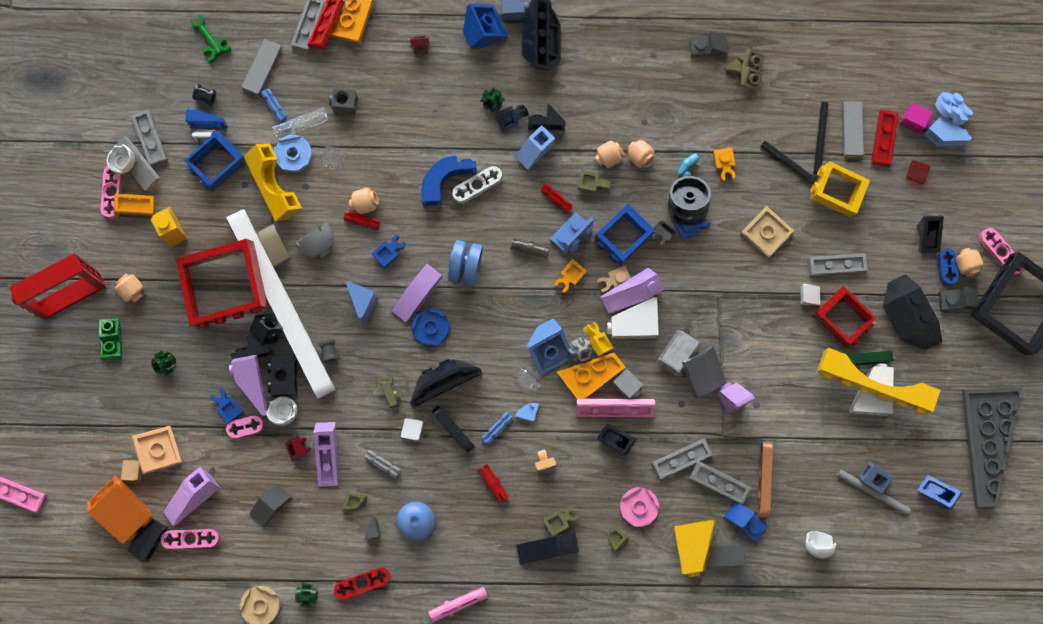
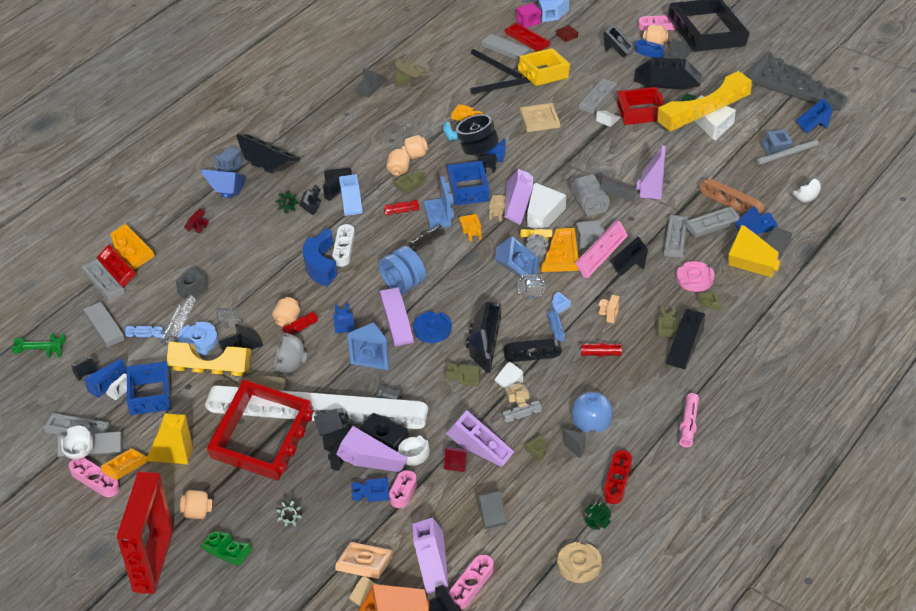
camera: 50 degrees left, 35 degrees down
none -> black slope [218,324,263,353]
none -> tan plate [504,383,529,407]

